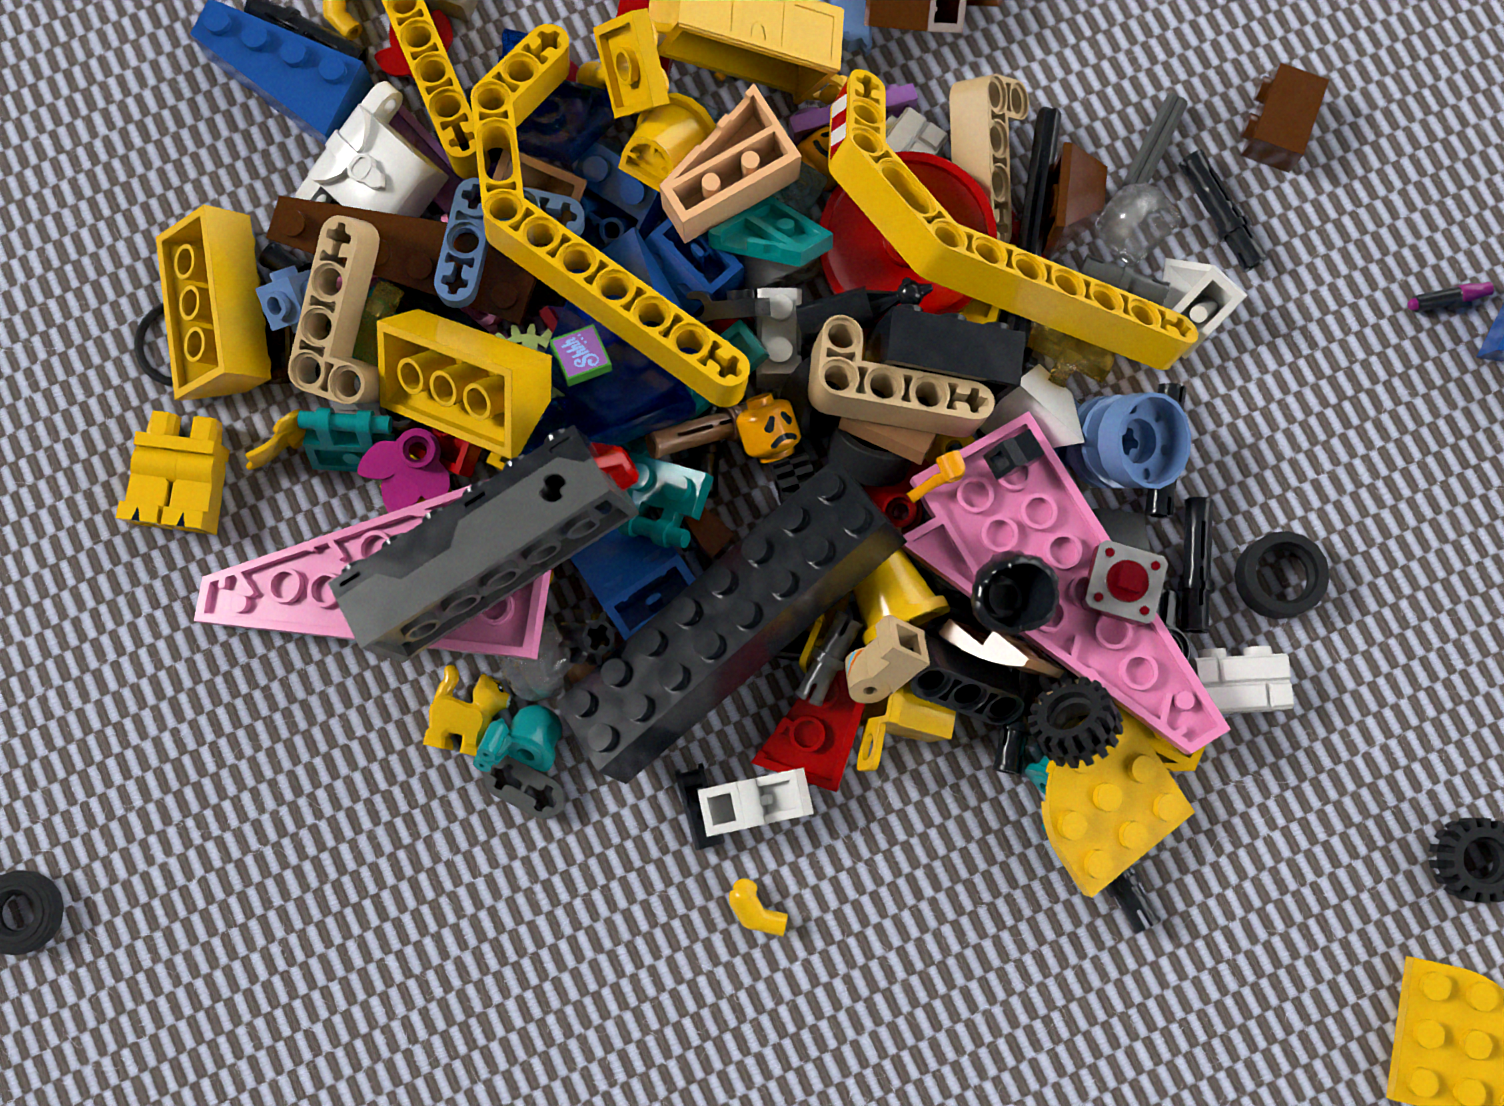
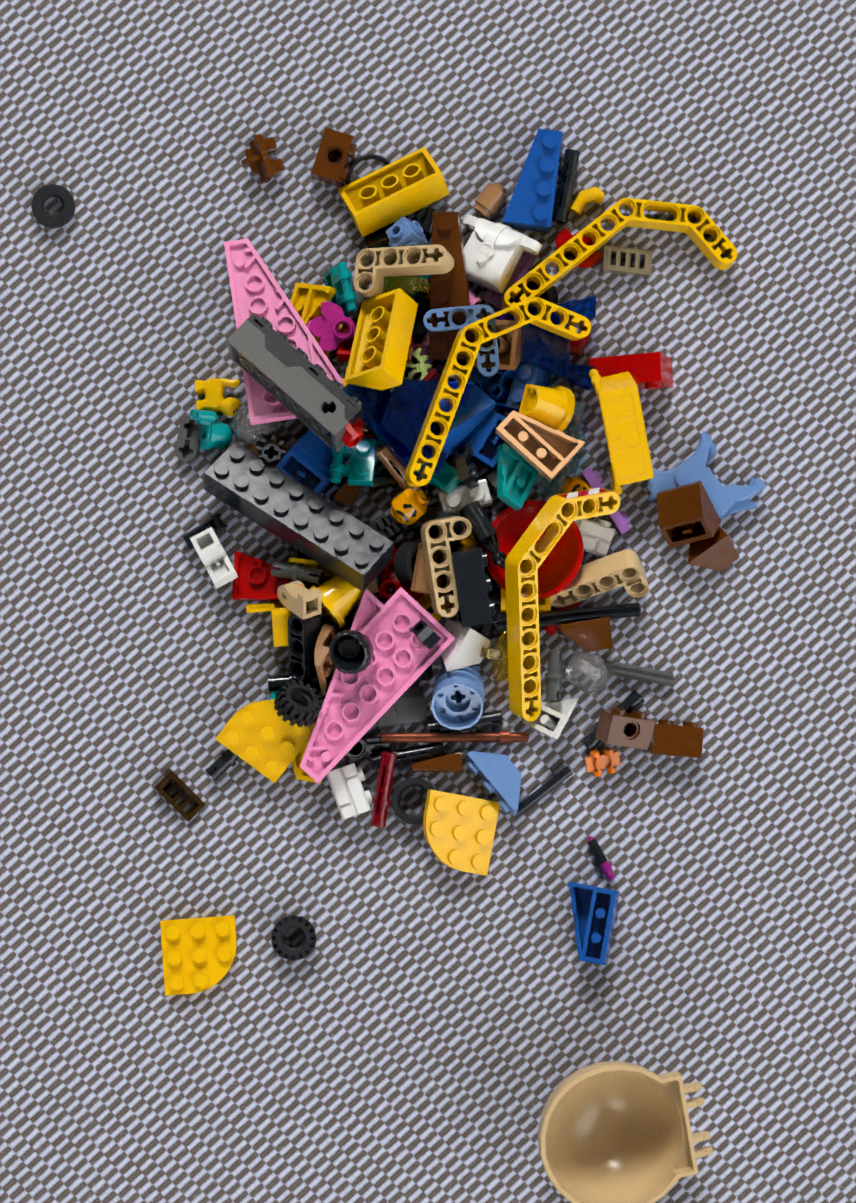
camera: 75 degrees right, 5 degrees up
yellow hips [115,410,230,535] -> none
yellow plate [245,409,312,470] -> none
tile [550,324,612,387] -> none
yellow plate [576,8,670,119] -> none
yellow arm [729,878,788,937] -> none
light orange hand [907,450,965,503] -> none
piece [1080,540,1168,627] -> none
none -> dark brown slope [152,768,206,822]
none -> reddish brown hips [241,134,284,184]
none -> yellow wing [290,282,337,331]
none -> reddish brown brick [311,128,357,187]
none -> dark red pin [370,751,397,828]
none -> copper bar [380,730,529,745]
none -> reddish brown slope [412,752,462,773]
none -> yellow plate [423,789,500,876]
none -> medium blue slope [466,751,522,816]
none -> medium nougat brick [473,182,508,219]
none -> black bar [509,766,573,820]
none -> orange piece [584,747,620,777]
none -> reddish brown brick [595,707,655,750]

